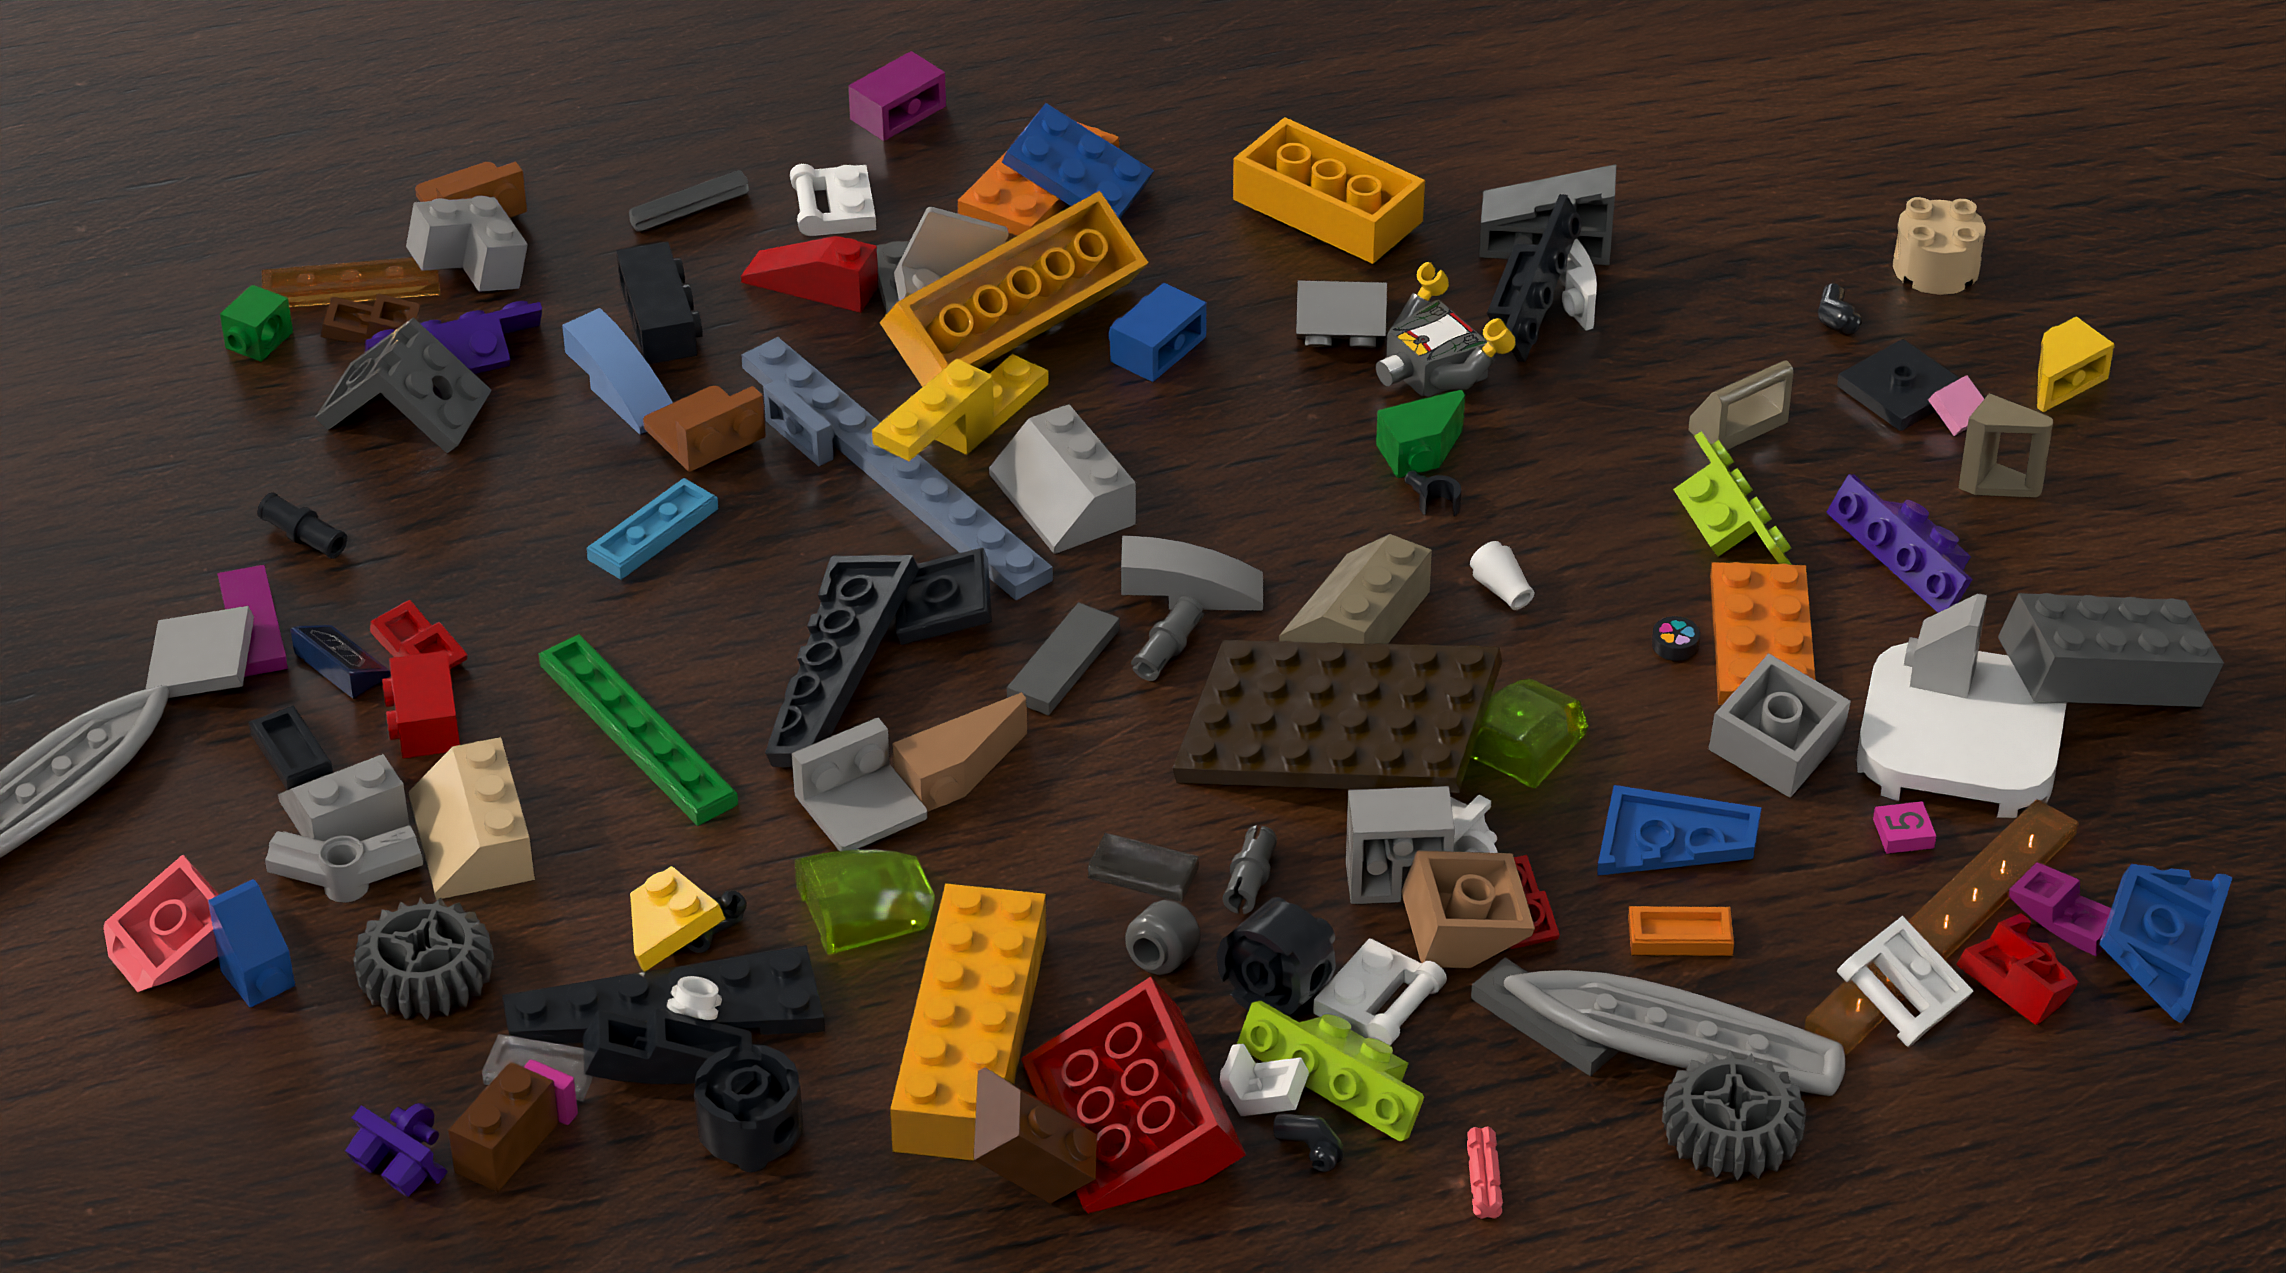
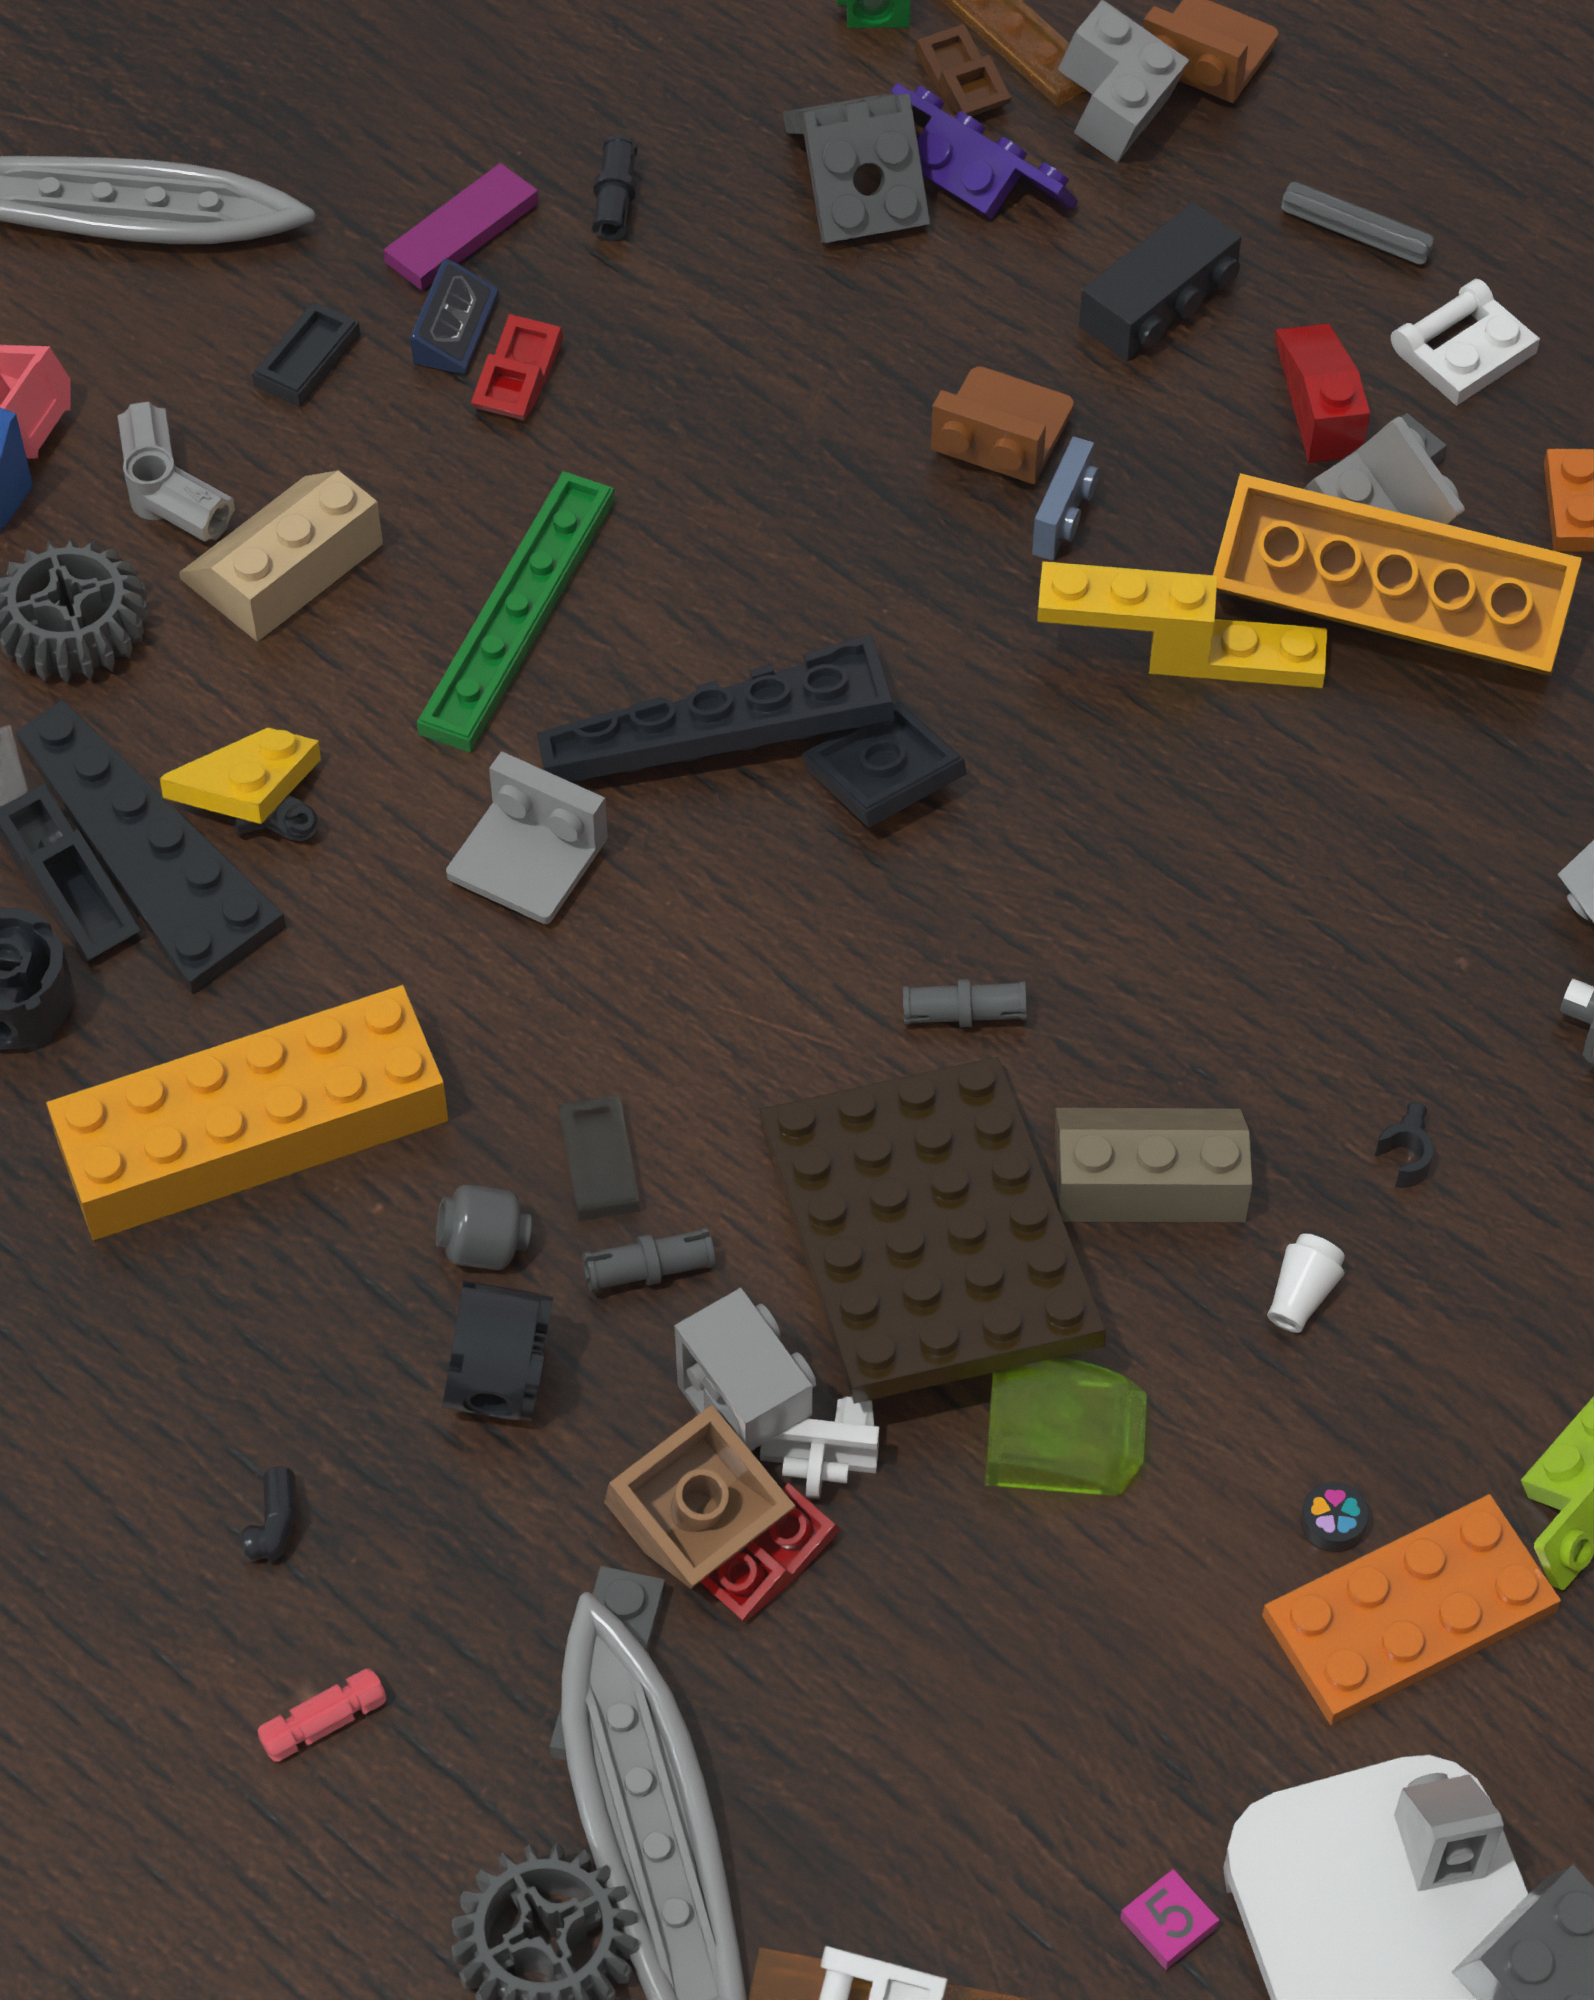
camera: 60 degrees right, 15 degrees up
light grey tile [146,606,254,698] -> none
light grey slope [278,754,409,842] -> none
red brick [382,650,460,759] -> none
medium blue slope [562,308,673,435] -> none
dark azure tile [587,478,718,580] -> none
white plate [667,976,722,1020] -> none
sand blue plate [742,337,1053,600] -> none
clear neon green slope [795,850,935,955] -> none
medium nougat slope [892,692,1027,812] -> none
reddish brown slope [974,1067,1097,1204] -> none
light grey slope [989,404,1136,554] -> none
dark grey tile [1007,602,1120,716] -> none
red slope [1021,977,1246,1214] -> none
blue brick [1109,283,1207,382] -> none
light grey slope [1121,535,1263,610] -> none
white bracket [1220,1044,1309,1116] -> none
lime bracket [1237,1001,1424,1141] -> none
white plate [1313,938,1447,1046] -> none
green slope [1376,390,1465,478] -> none
blue wing [1597,785,1761,876] -> none
orange tile [1628,906,1734,956] -> none
light grey brick [1709,653,1851,798] -> none

